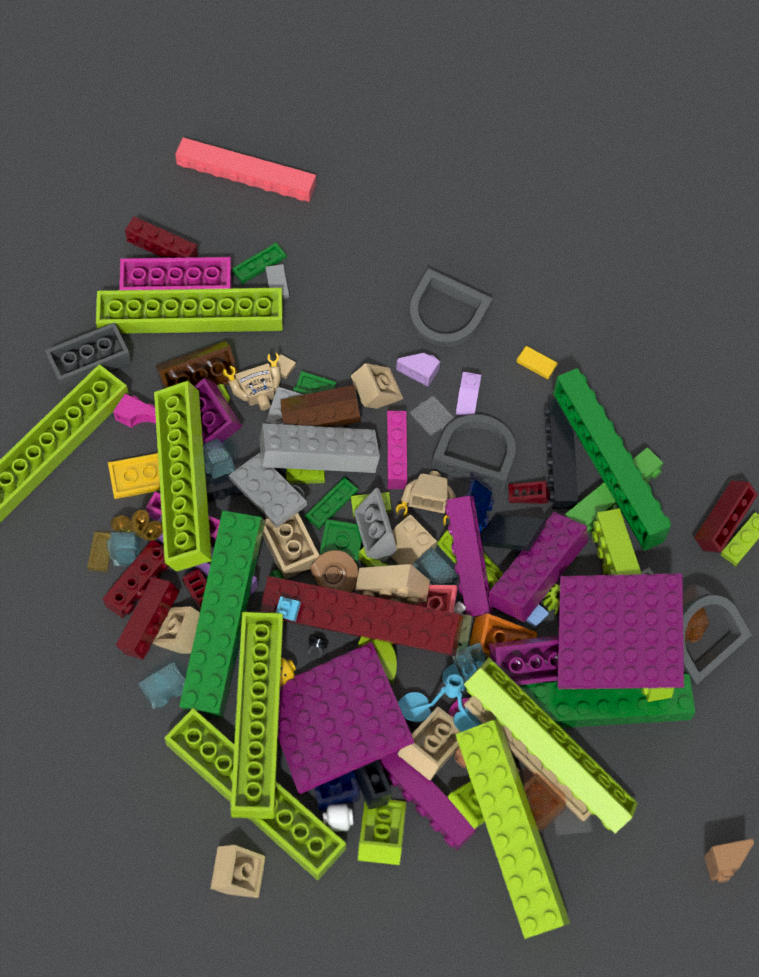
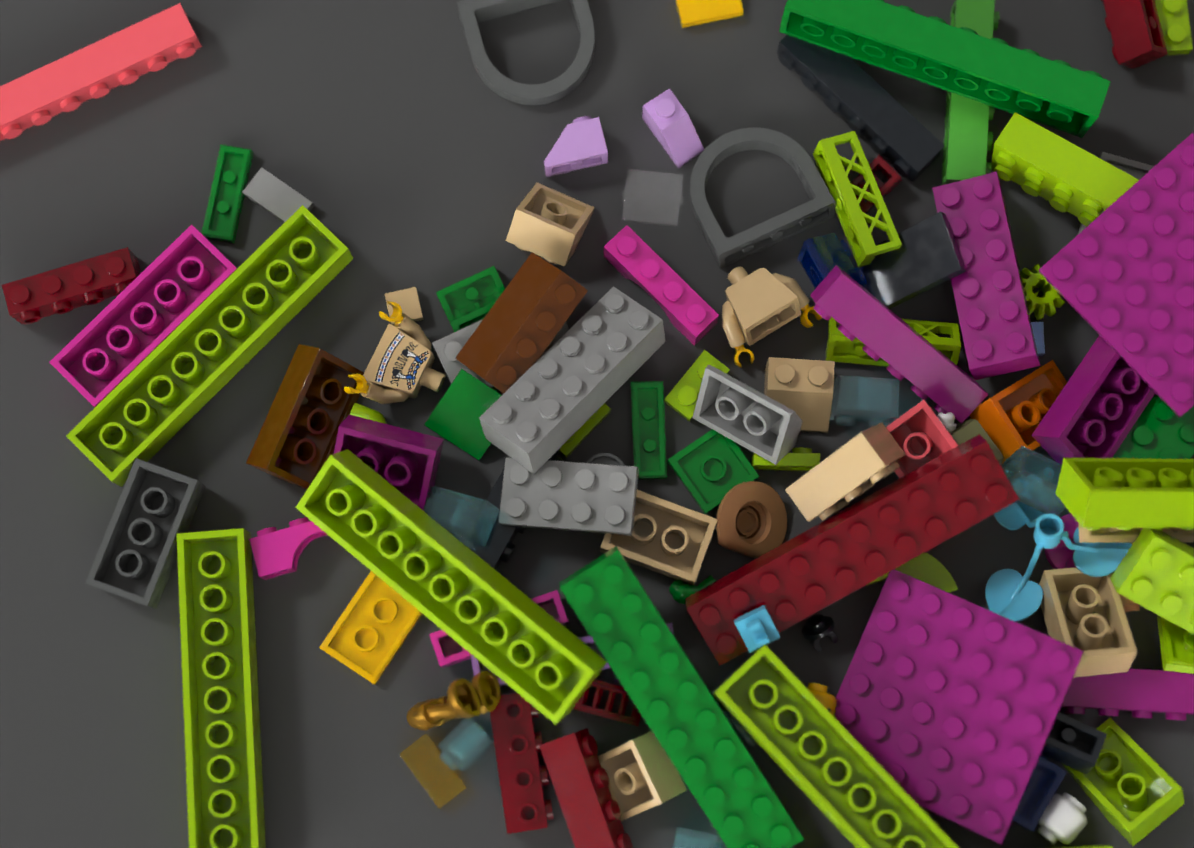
camera: 40 degrees left, 15 degrees up
none -> green slope [424,369,502,461]
none -> lime fence [813,131,902,268]

